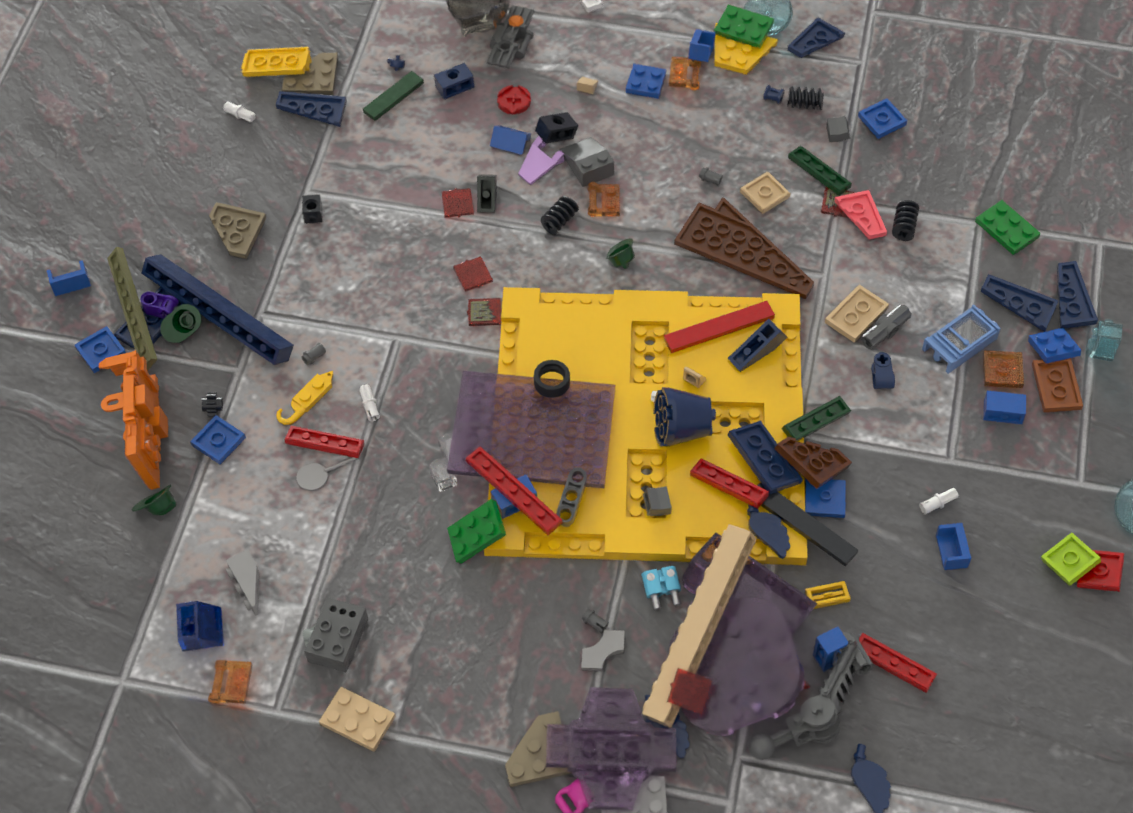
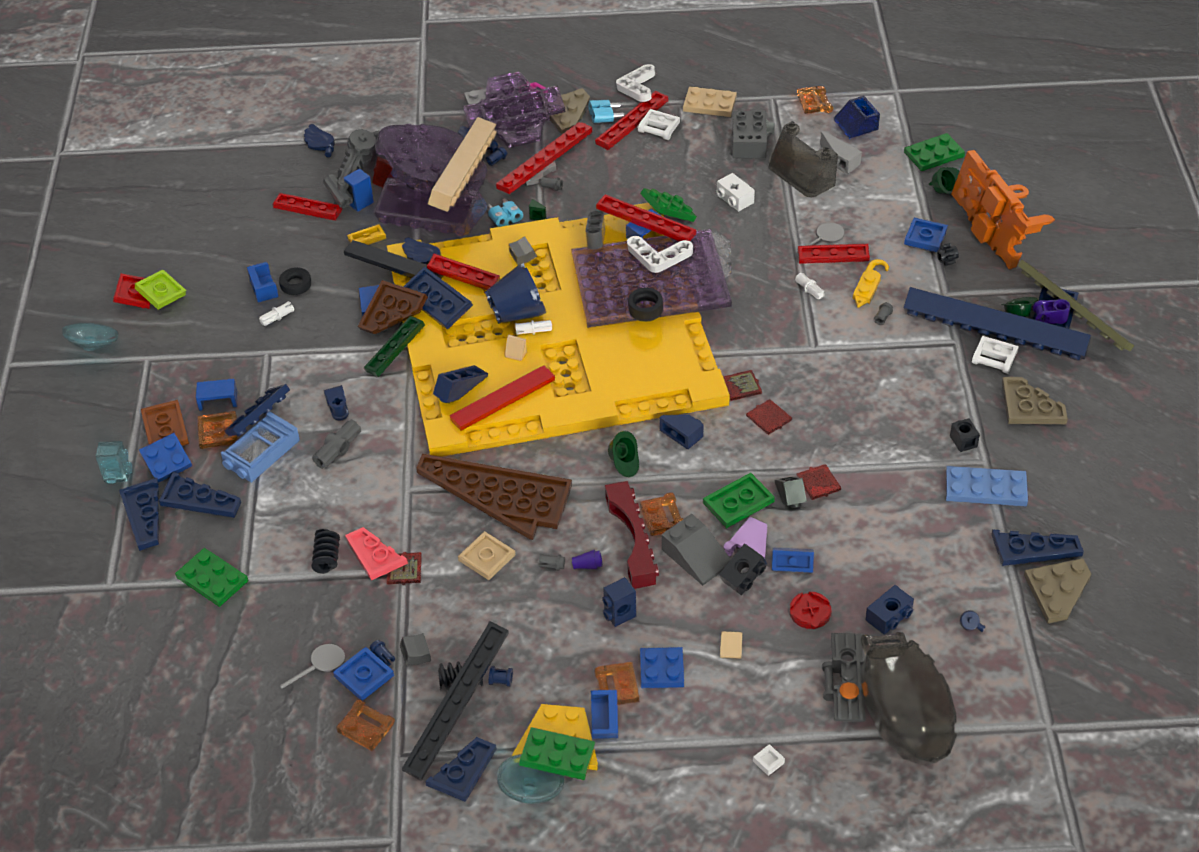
camera: 165 degrees right, 10 degrees down
blue panel [47,260,91,296] -> none
blue plate [75,326,126,373] -> none
white axle [224,101,256,122] -> none
yellow brick [241,47,312,77] -> none
dark green tile [363,71,424,121] -> none
black piece [541,196,579,235] -> none
clear red piece [667,668,712,714] -> none
dark green tile [788,145,852,196] -> none
tan plate [825,284,889,343] -> none
none -> dark blue wing [224,384,290,437]
none -> black tyre [279,267,312,295]
none -> light grey piece [280,644,345,689]
none -> clear orange plate [336,699,395,751]
none -> dark blue pin [370,640,395,666]
none -> black plate [402,621,509,781]
none -> dark blue pin [486,147,507,166]
none -> red plate [496,122,592,194]
none -> dark green slope [529,199,547,221]
none -> dark purple cone [572,549,603,569]
none -> medium azure piece [588,100,624,123]
none -> red tile [595,91,668,150]
none -> dark blue brick [602,577,636,627]
none -> dark red arch [605,481,659,589]
none -> white beam [616,64,655,102]
none -> white beam [627,236,693,273]
none -> white plate [638,109,680,140]
none -> dark blue slope [660,415,704,449]
none -> green plate [703,473,775,528]
none -> white brick [716,173,755,212]
none -> clear smoke windscreen [769,121,838,198]
none -> green plate [904,133,965,172]
none -> medium blue plate [946,466,1028,506]
none -> white plate [972,336,1019,374]

